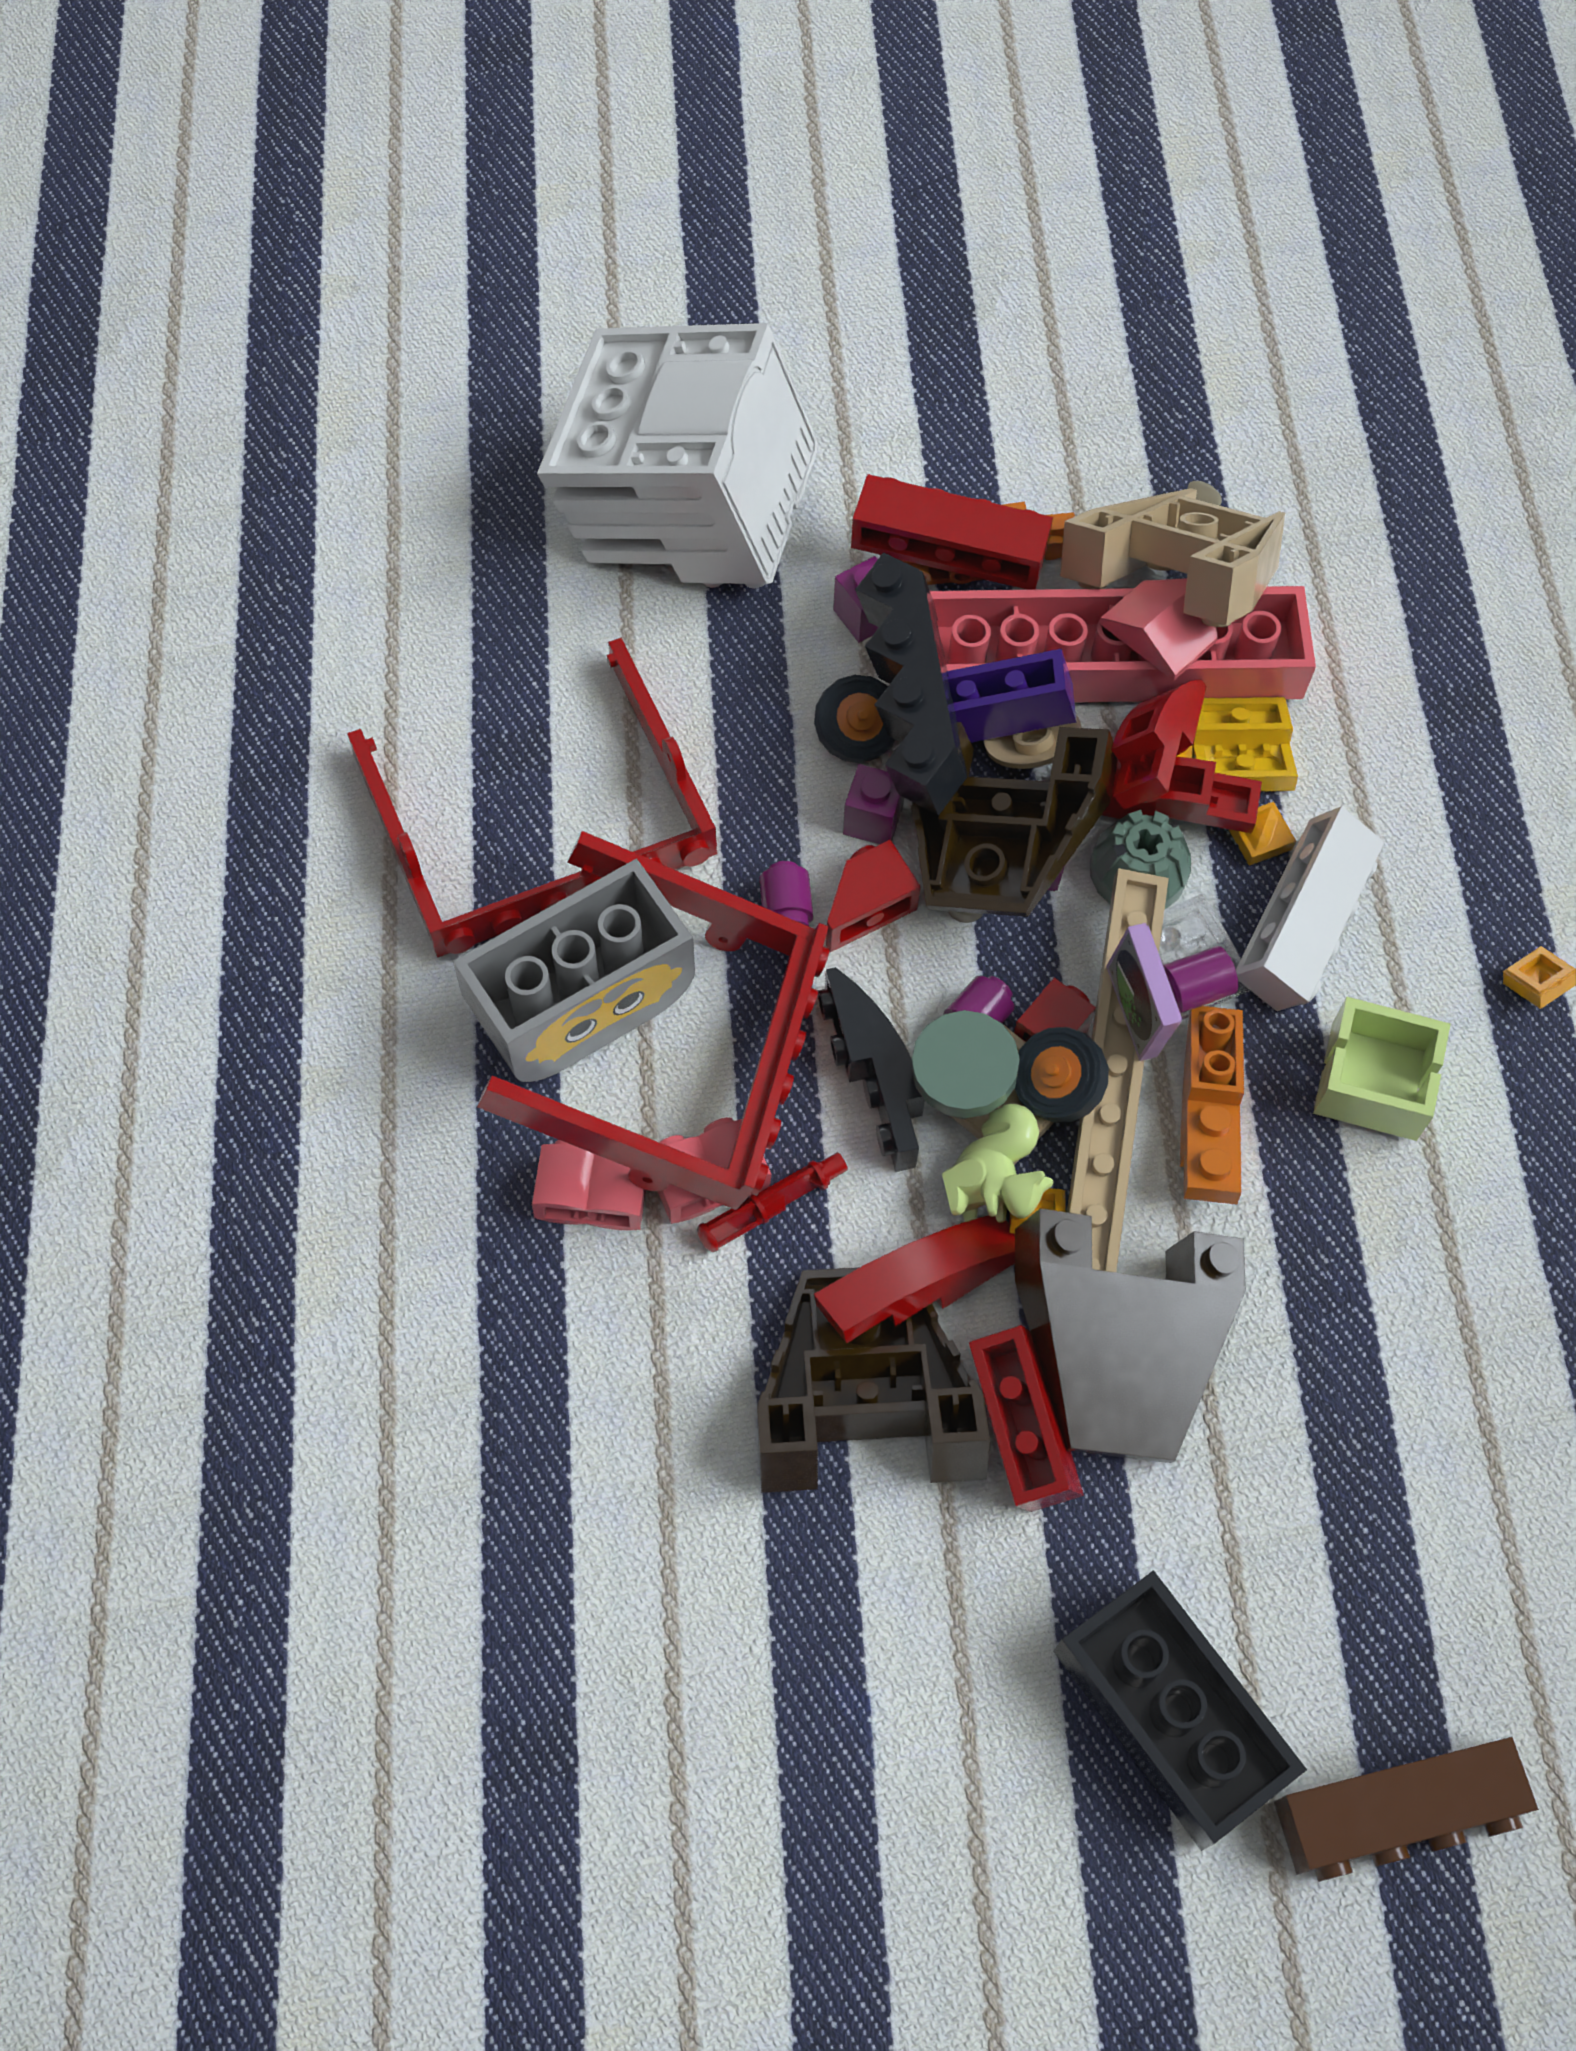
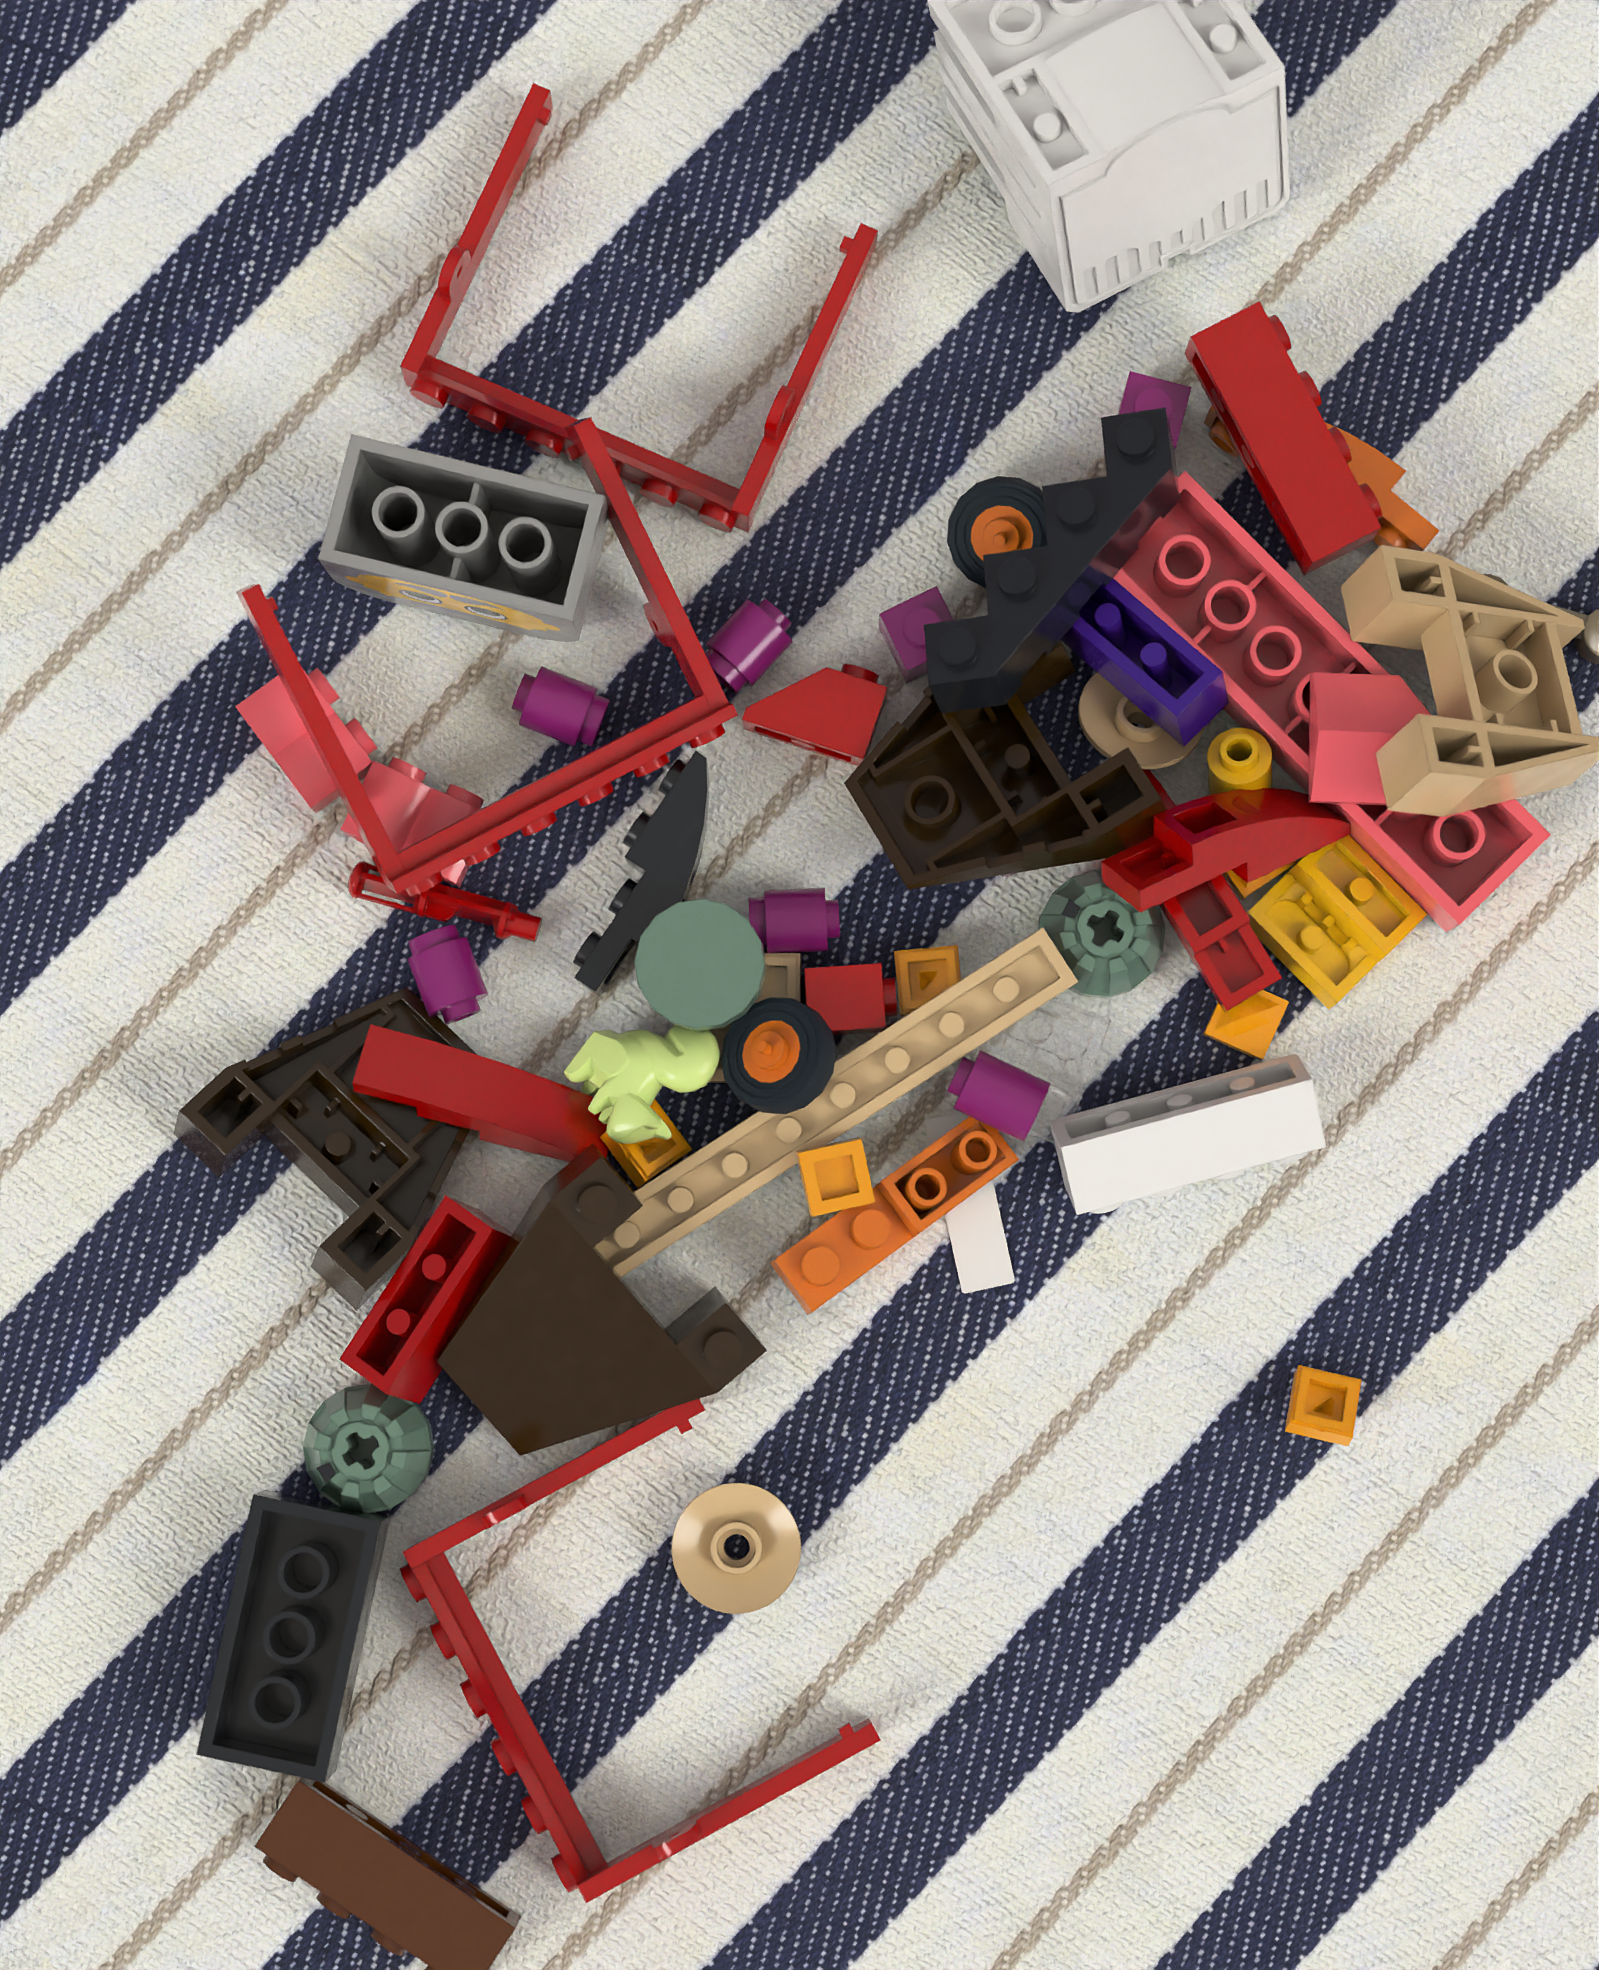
camera: 55 degrees right, 20 degrees up
tile [1106,923,1182,1061] -> none
yellowish green piece [1313,997,1451,1141] -> none
none -> sand green piece [303,1383,435,1513]
none -> red piece [399,1399,881,1903]
none -> magenta brick [408,925,489,1024]
none -> magenta brick [511,666,610,747]
none -> tan dish [672,1483,801,1614]
none -> light orange tile [796,1137,875,1217]
none -> light orange tile [894,945,961,1017]
none -> white sticker [925,1112,1015,1293]
none -> yellow brick [1207,728,1272,795]

